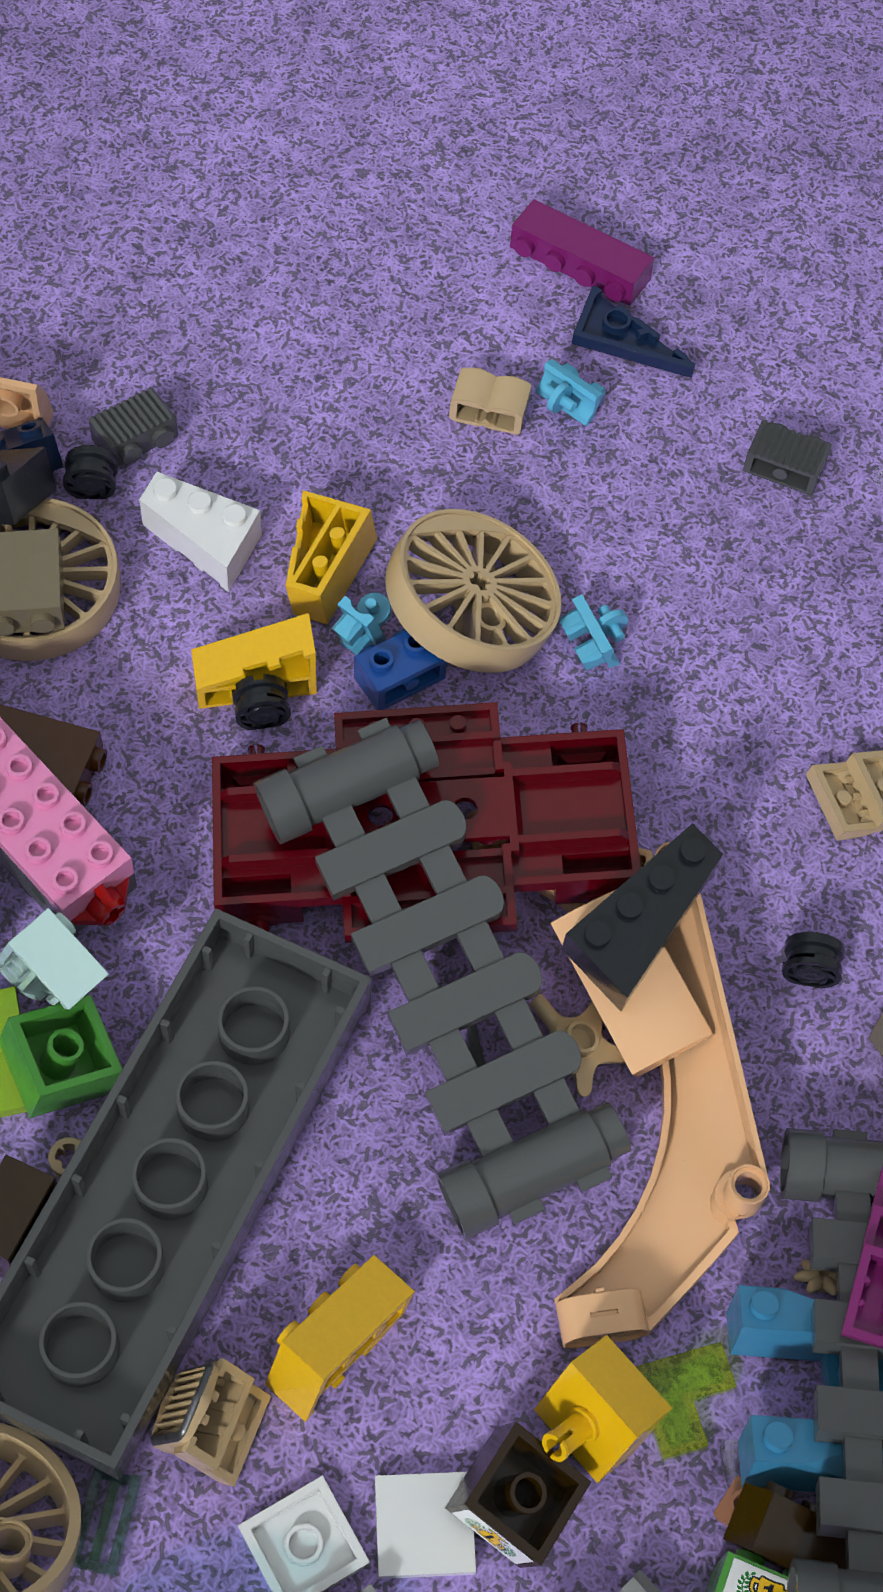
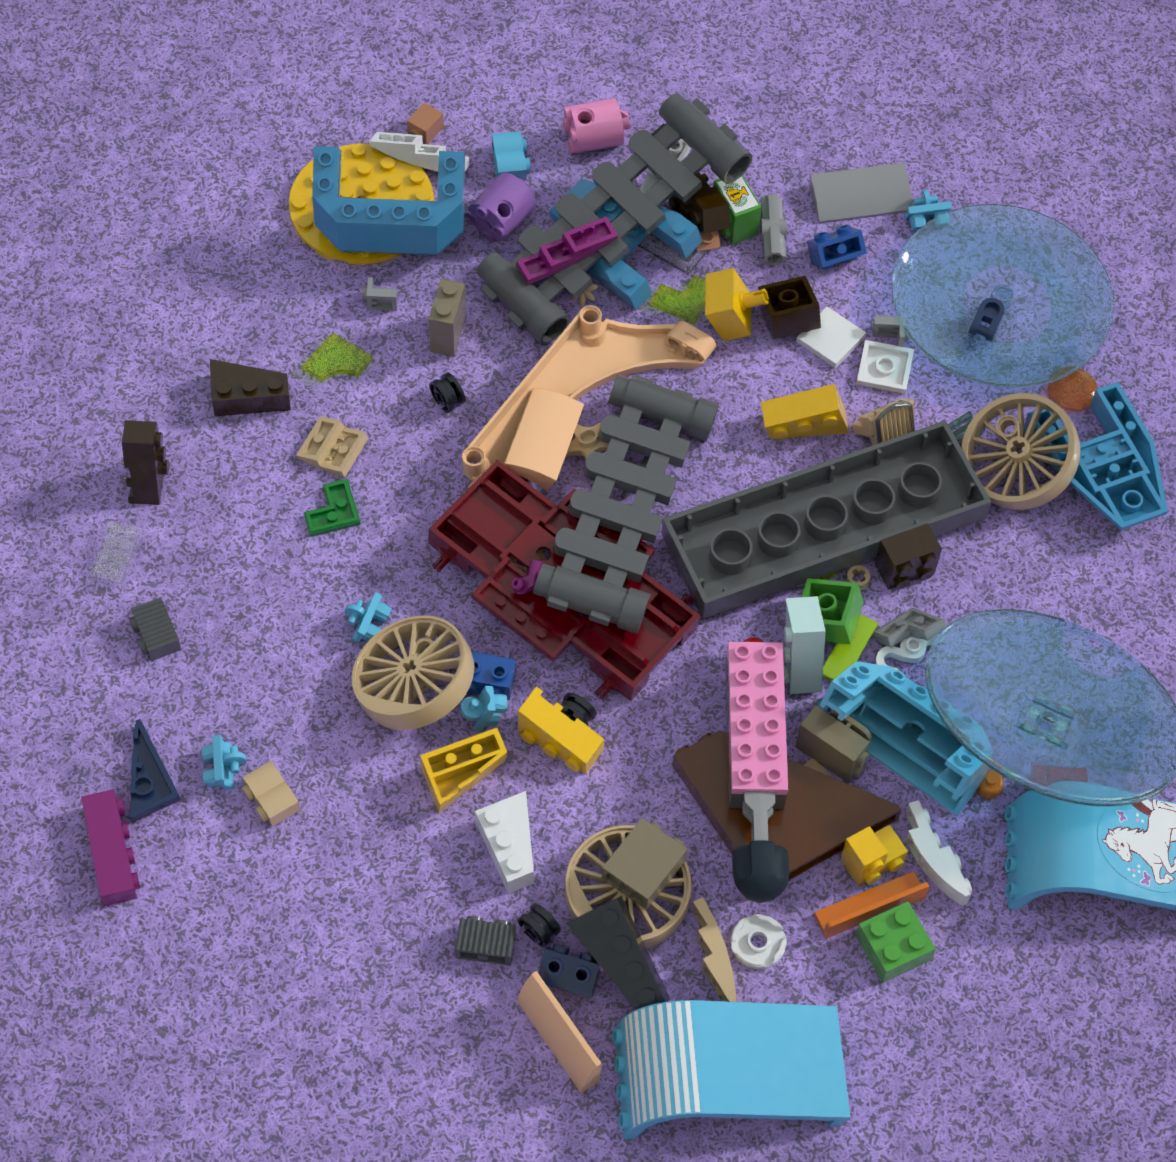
camera: 135 degrees left, 0 degrees up
black wedge [561,823,723,1012] -> none
none -> green tile [304,479,361,537]
none -> magenta arm [511,560,543,594]

